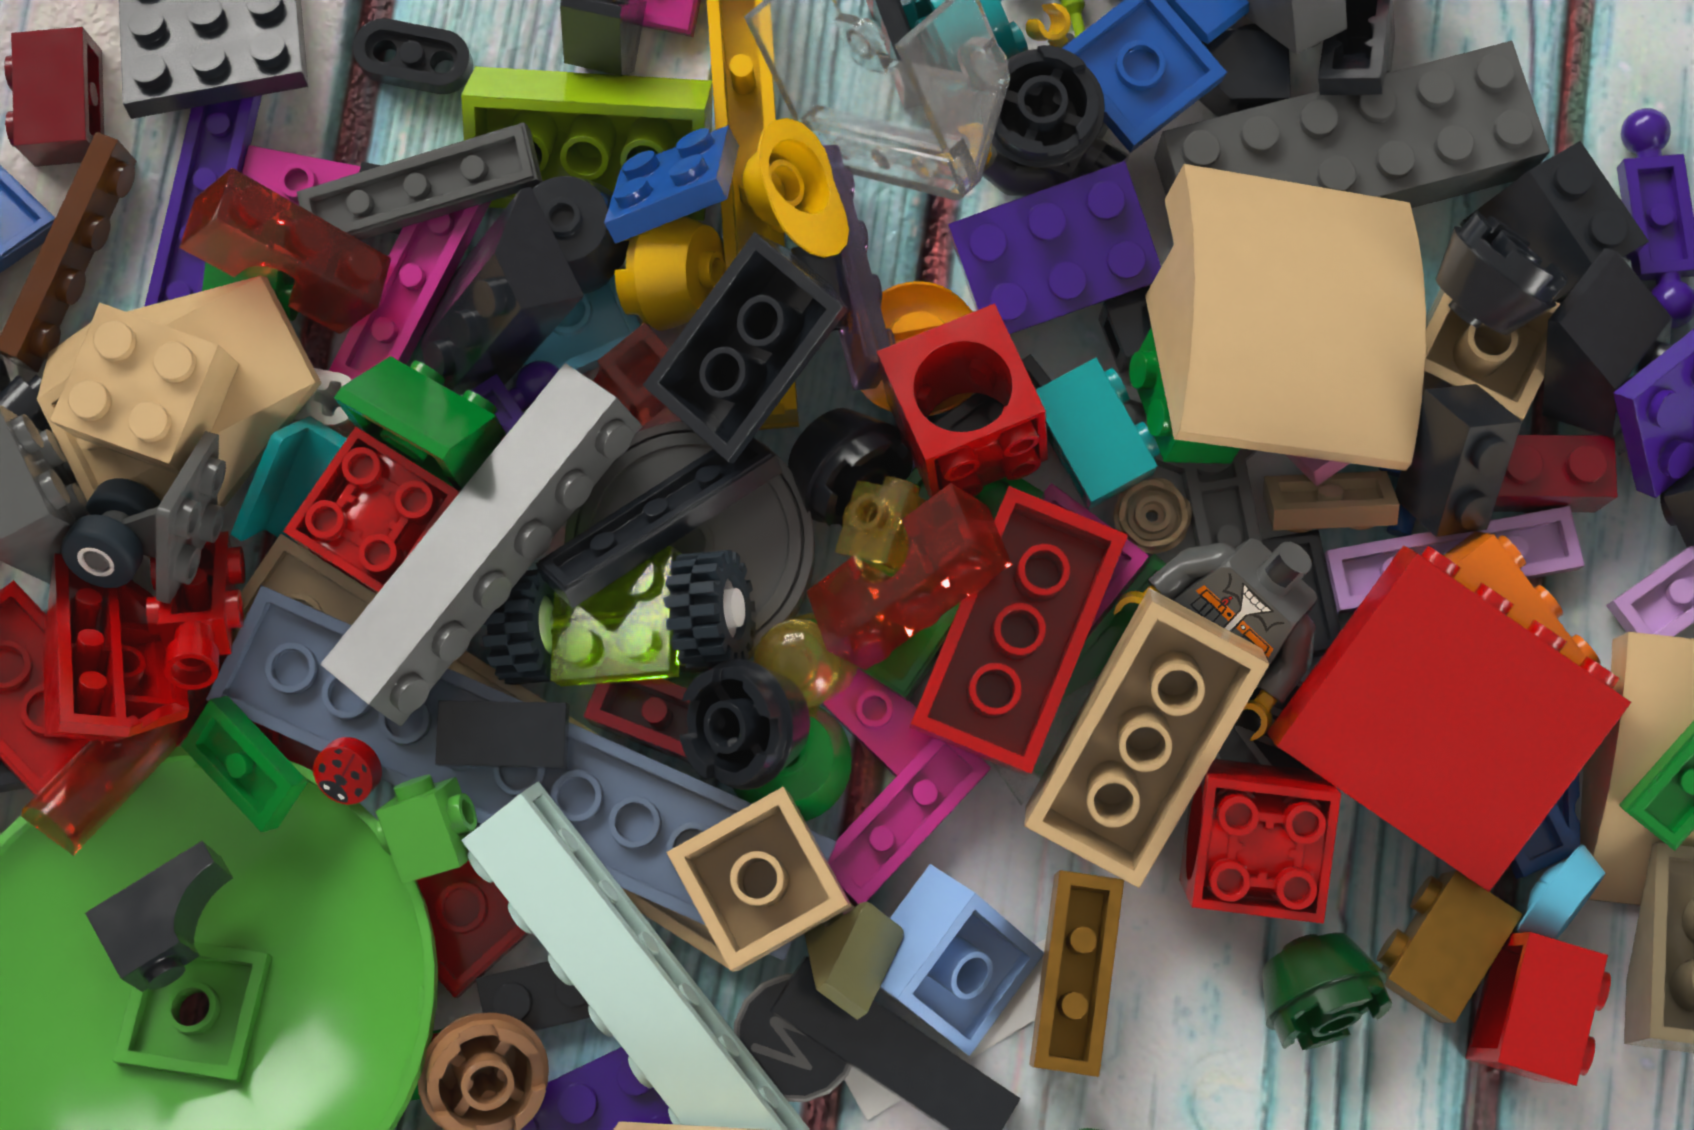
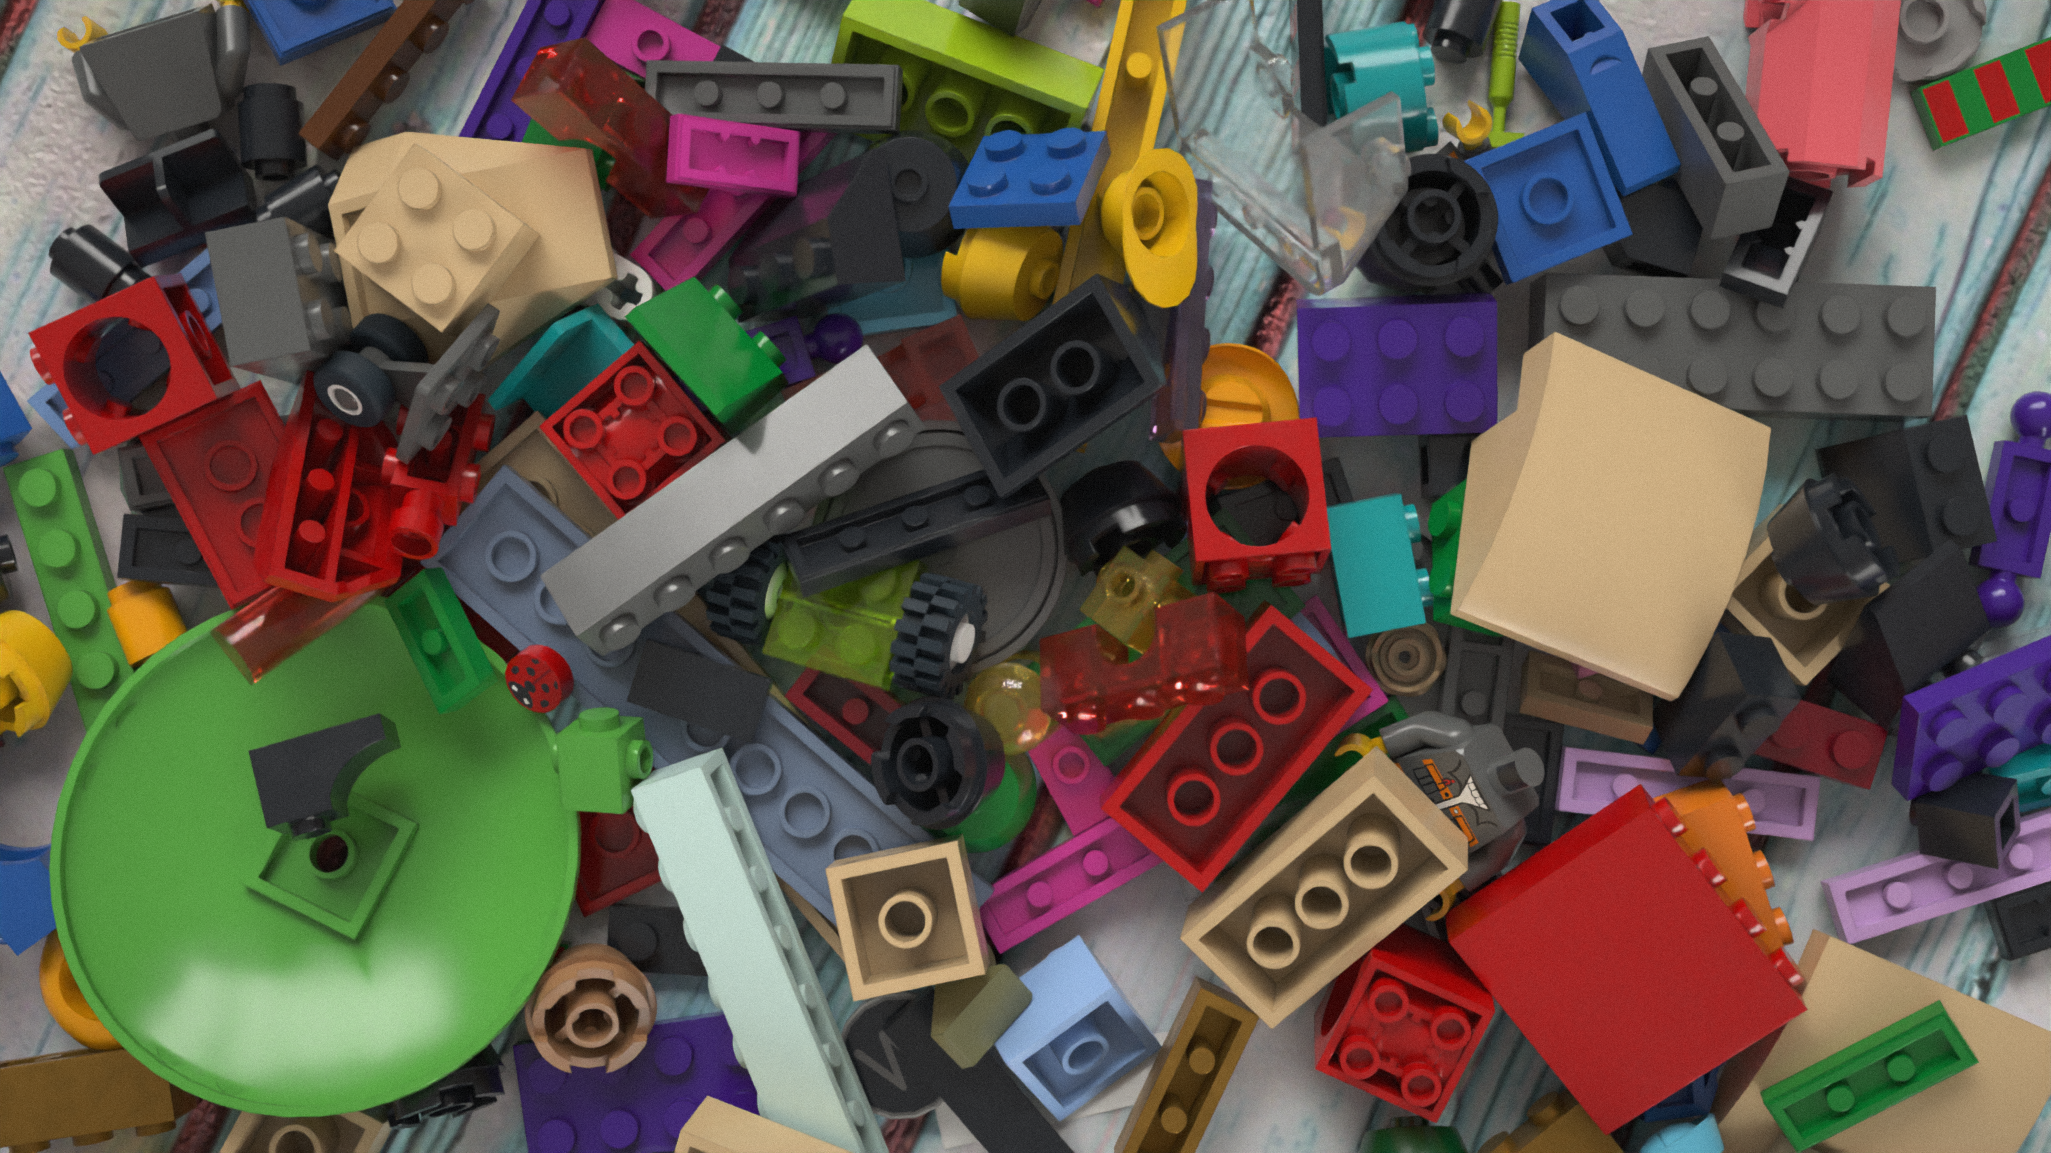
camera: 15 degrees right, 10 degrees up
none -> dark pink plate [666,113,800,199]

